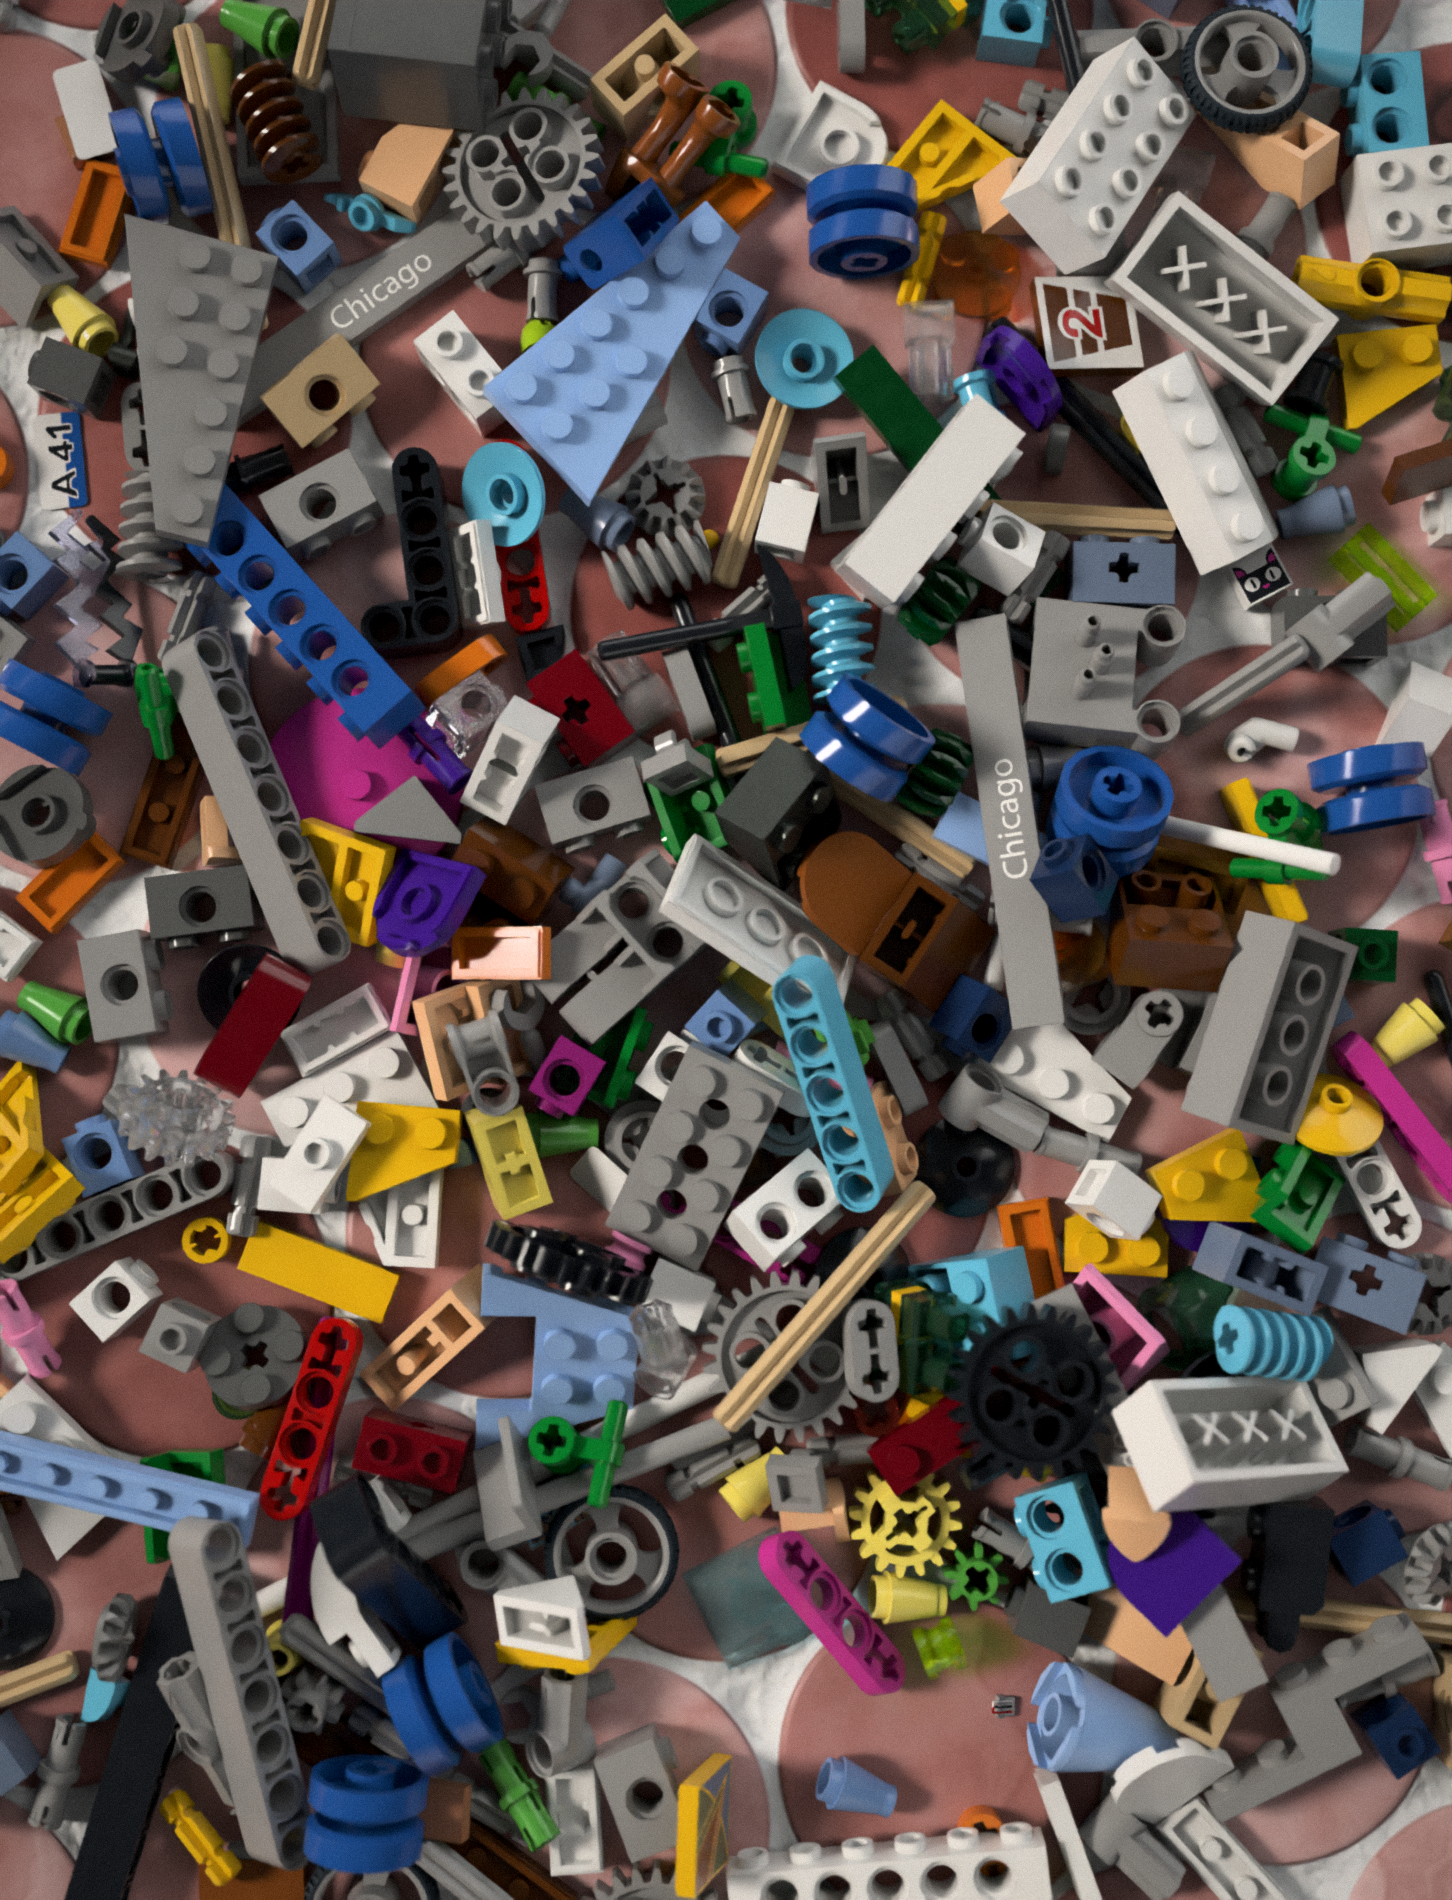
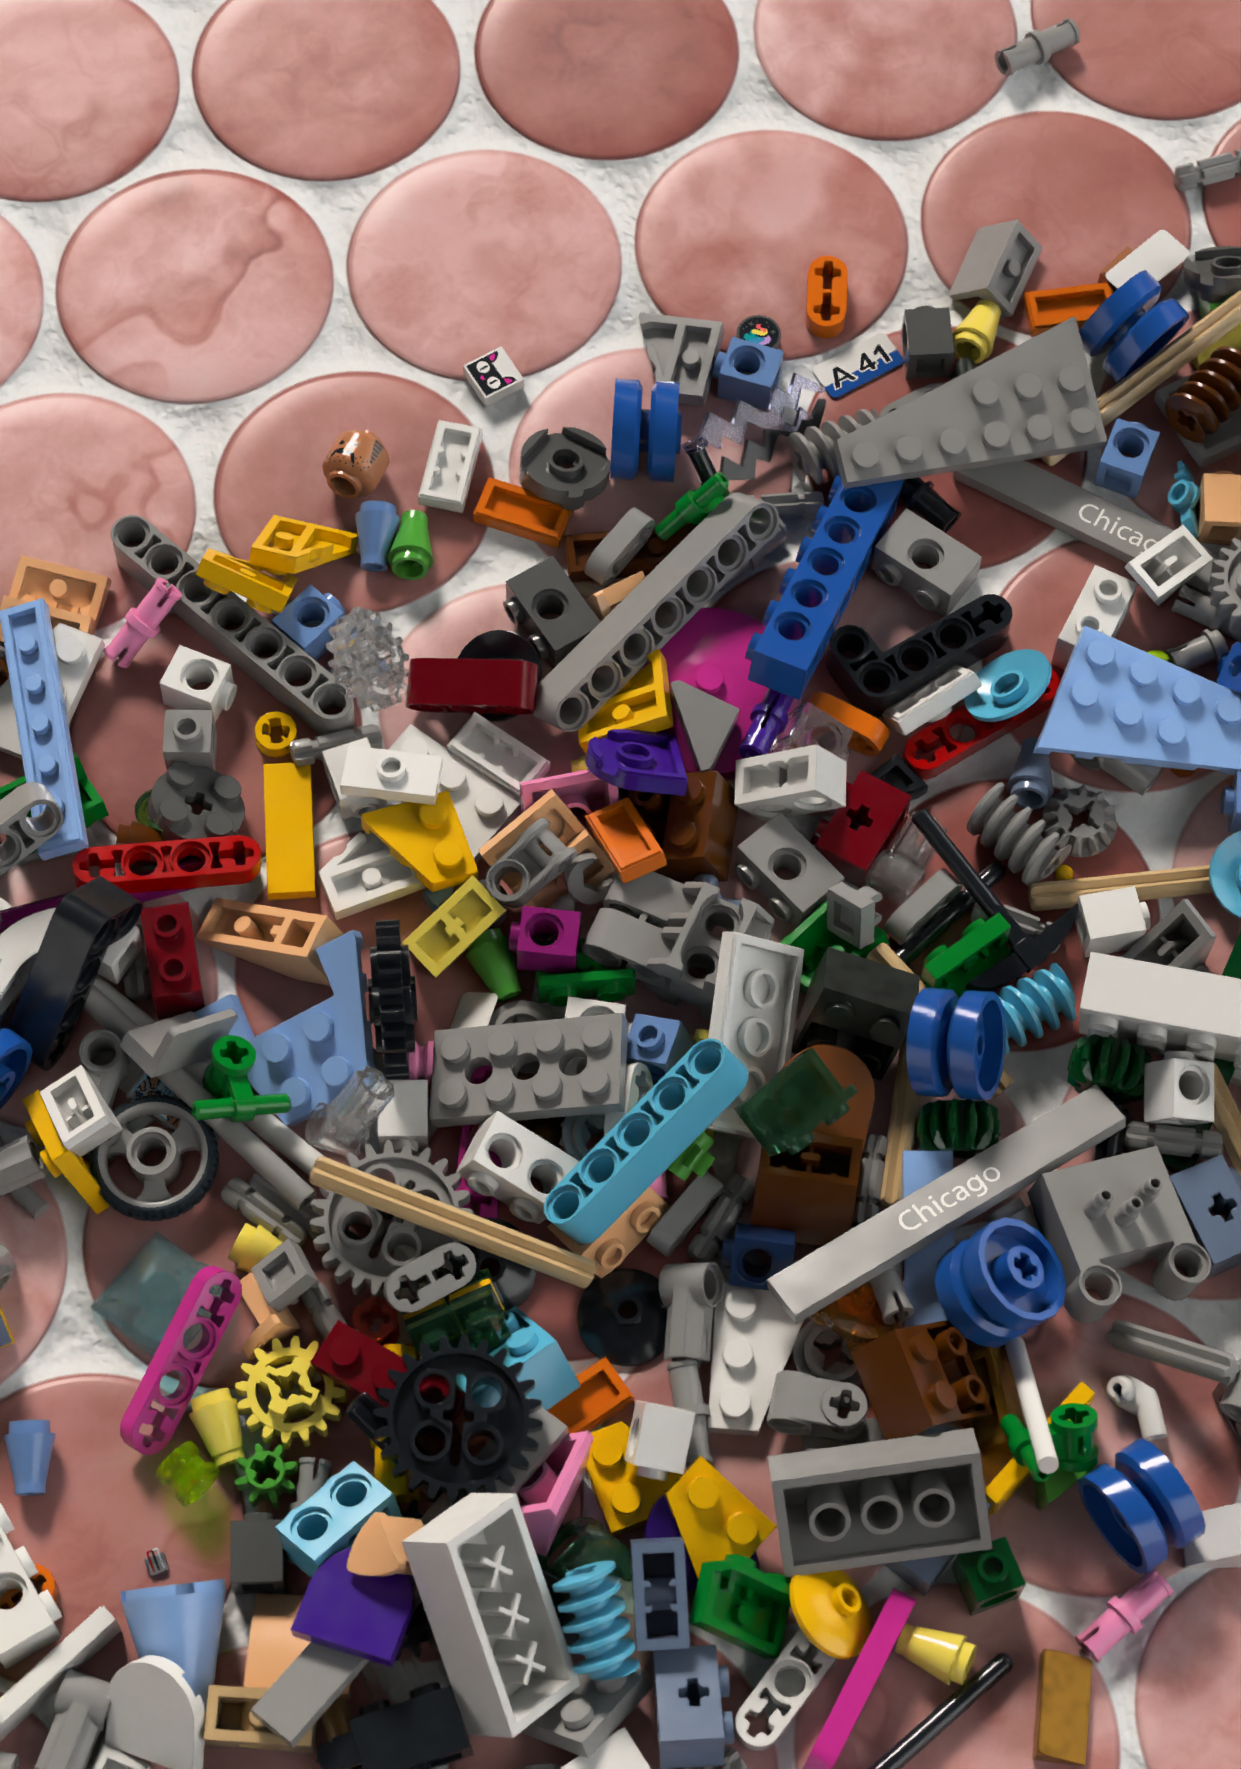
camera: 65 degrees right, 20 degrees down
light grey brick [77,929,173,1044] -> none
tan brick [258,333,381,449] -> none
light grey pin [711,355,757,424] -> none
dark blue brick [1029,833,1119,923] -> none
none -> light grey beam [584,507,655,586]
none -> clear green bracket [734,1047,858,1157]
none -> white slope [1124,525,1213,606]

